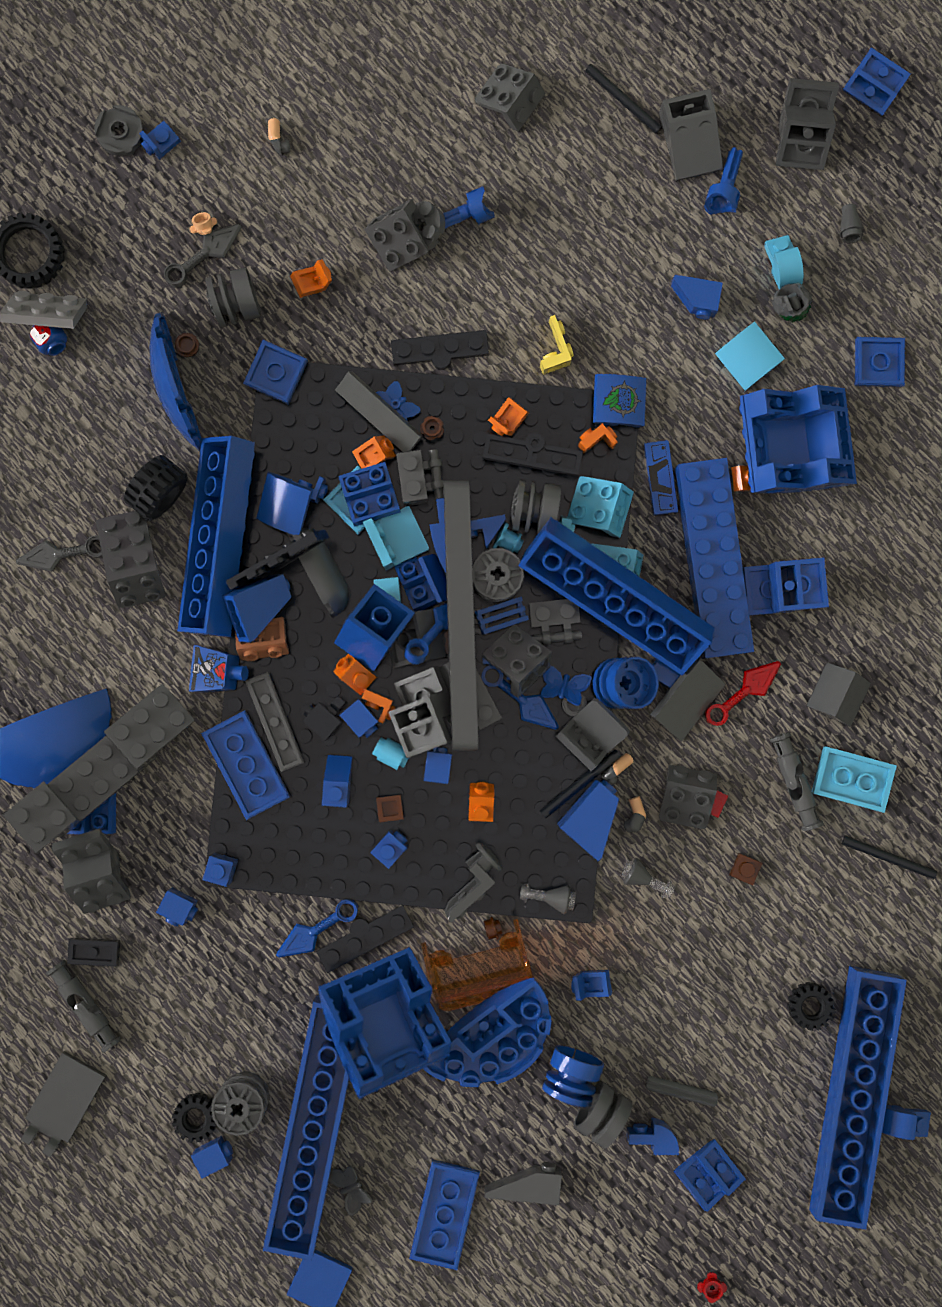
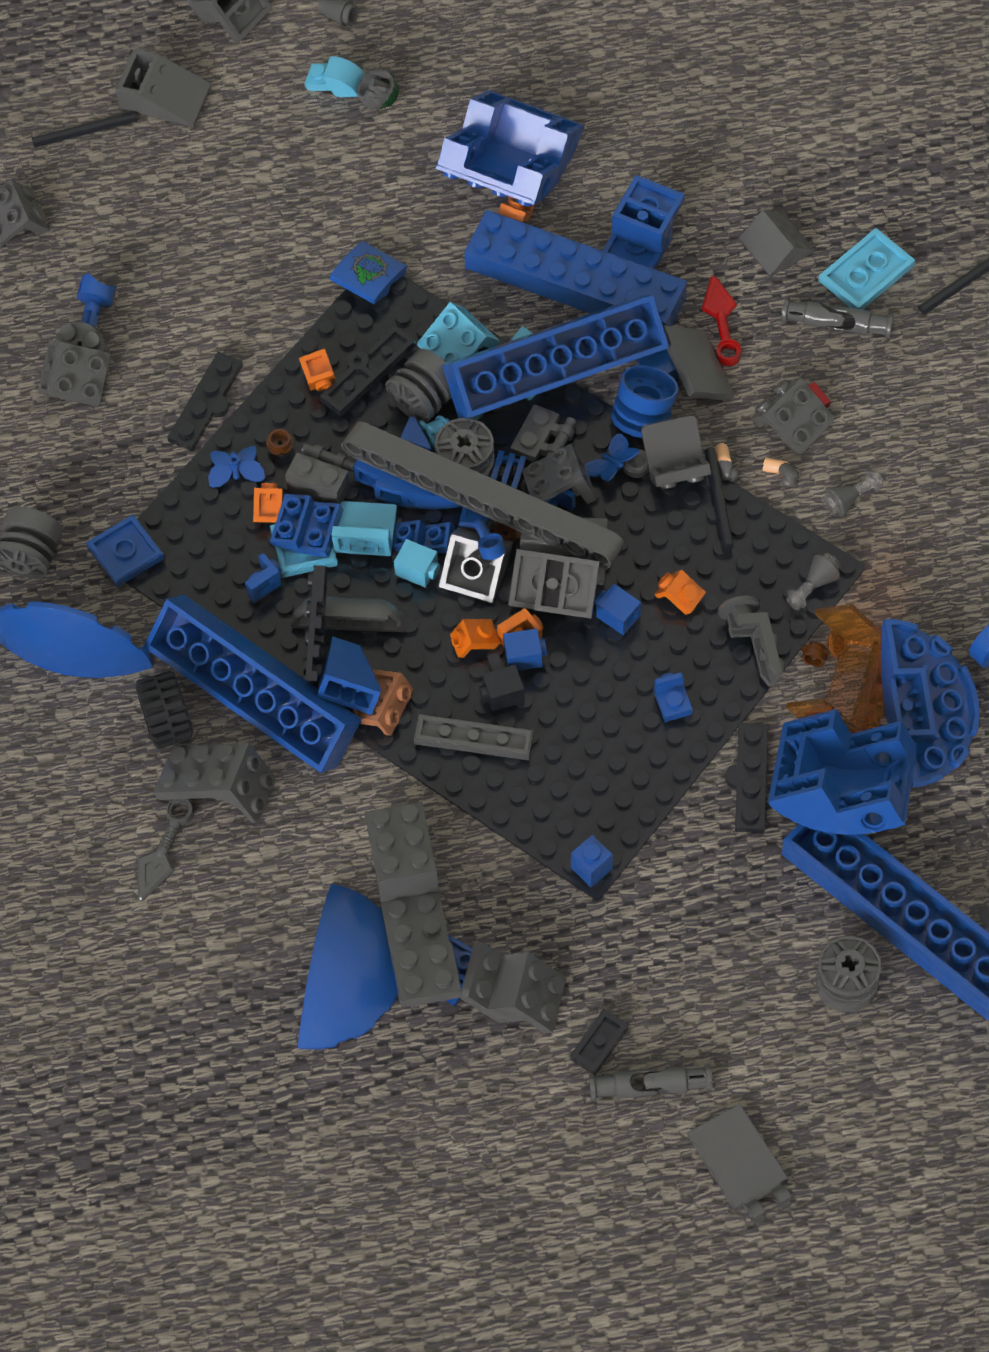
camera: 55 degrees left, 25 degrees down
blue brick [156,888,199,926] -> none
black tyre [172,1093,217,1143] -> none
blue torso [189,645,249,693] -> none
blue brick [191,1135,233,1178] -> none
blue tile [201,710,291,820] -> none
blue slope [256,472,313,535] -> none
blue piece [276,899,358,958] -> none
orange bracket [290,259,332,298] -> none
blue slope [322,755,353,807] -> none
blue slope [334,584,415,672] -> none
dark grey tile [335,371,423,452] -> none
medium azure brick [372,737,409,770] -> none
reddish brown plate [376,794,404,822] -> none
blue slope [418,554,447,605] -> none
blue piece [481,665,559,730] -> none
light yellow bracket [540,315,574,375] -> none
blue slope [557,780,619,861] -> none
blue bracket [571,970,612,1001] -> none
orange bracket [578,423,618,454] -> none
blue tile [644,440,678,516] -> none
blue slope [671,275,723,320] -> none
blue piece [704,147,743,215] -> none
medium azure slope [715,321,785,391] -> none
reddish brown plate [729,853,762,885] -> none
blue tile [855,337,905,387] -> none

